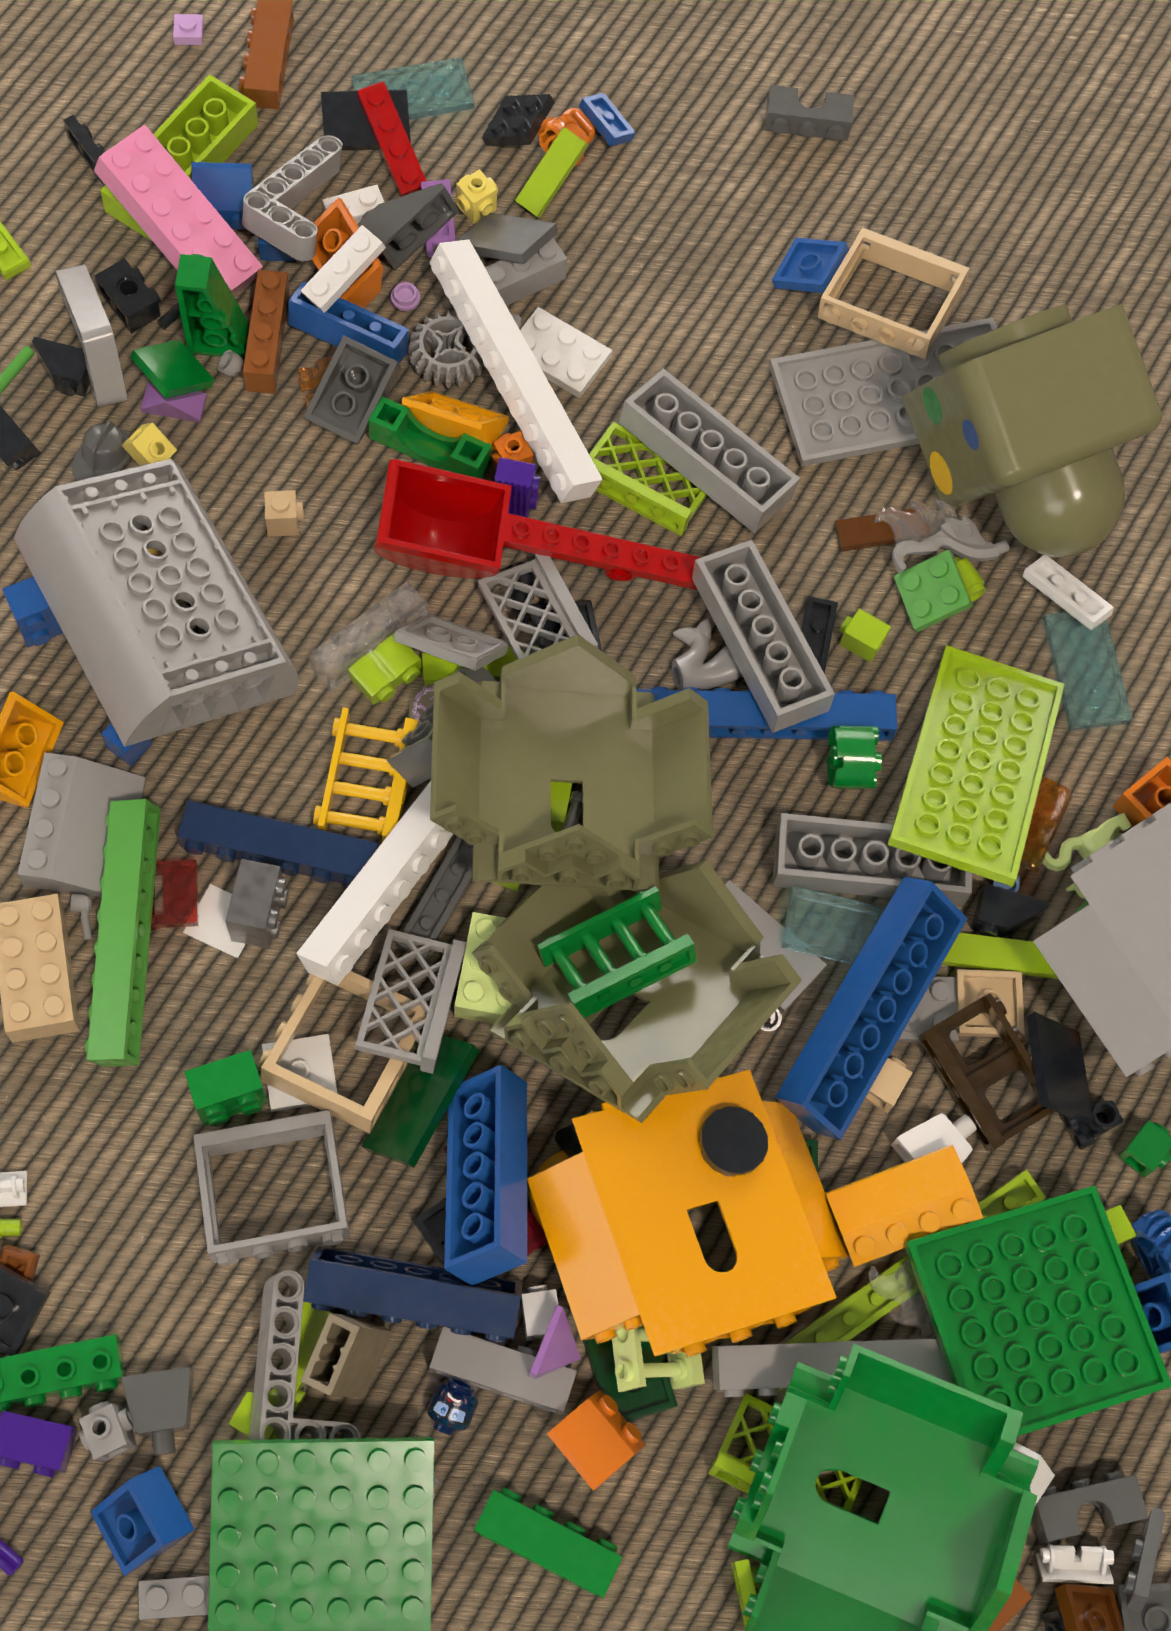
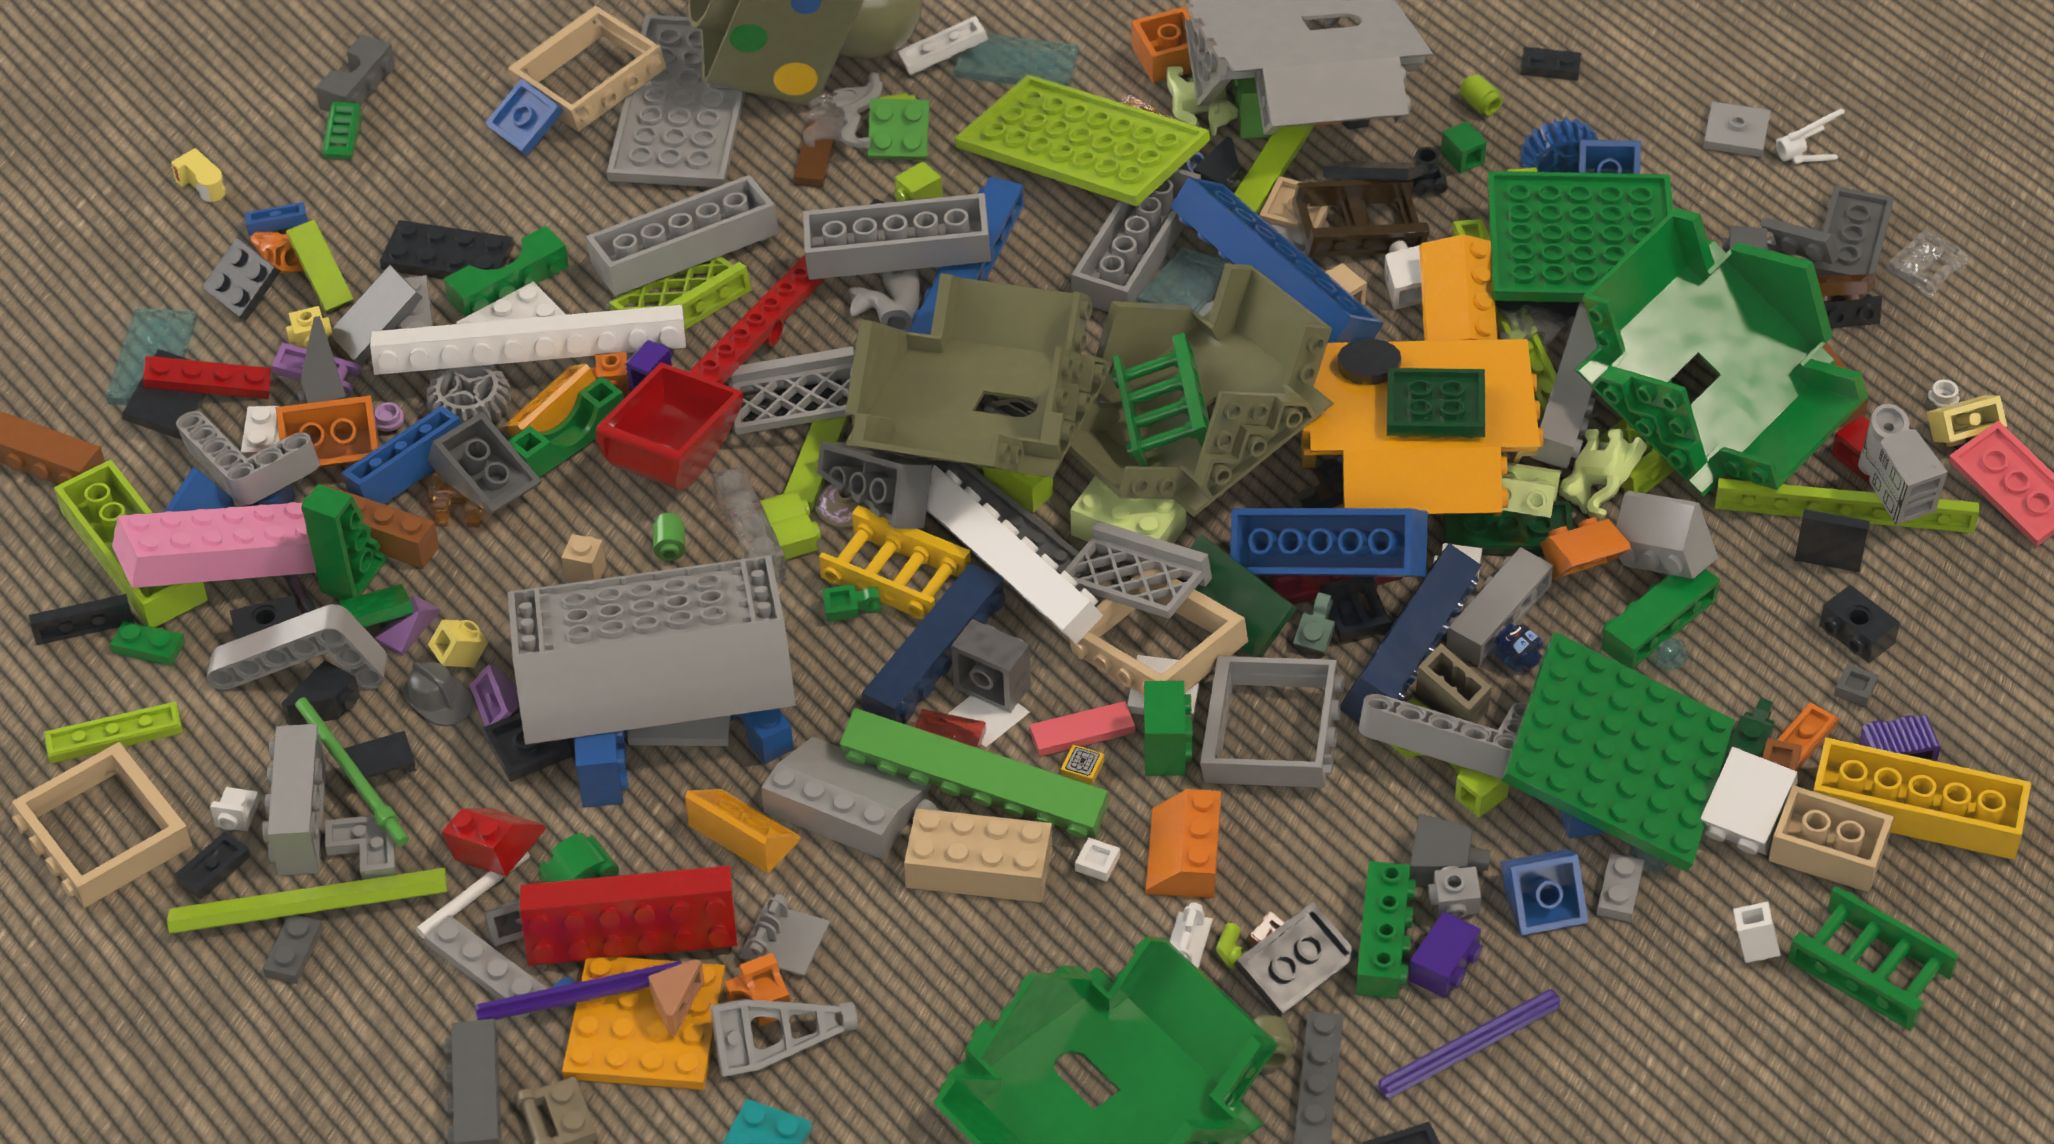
camera: 60 degrees left, 20 degrees down
light grey hinge [218,350,244,377] -> none
white plate [301,225,386,313] -> none
light grey tile [394,614,509,671] -> none
medium lavender slope [529,1305,581,1379] -> none
green brick [827,725,882,789] -> none
none -> green plate [110,621,185,666]
none -> light yellow leg [171,148,226,202]
none -> green slope [322,102,363,159]
none -> black plate [380,220,514,279]
none -> green arch [444,226,569,318]
none -> bright green brick [653,513,686,561]
none -> green plate [822,584,882,622]
none -> coral tile [1029,701,1135,757]
none -> tile [1061,745,1104,785]
none -> white plate [1075,837,1120,882]
none -> orange slope [1146,789,1221,898]
none -> sand green plate [1293,592,1336,655]
none -> dark green plate [1387,368,1485,438]
none -> yellowish green animal [1558,429,1647,519]
none -> light grey slope [1616,491,1718,579]
none -> clear light blue plate [1657,638,1688,670]

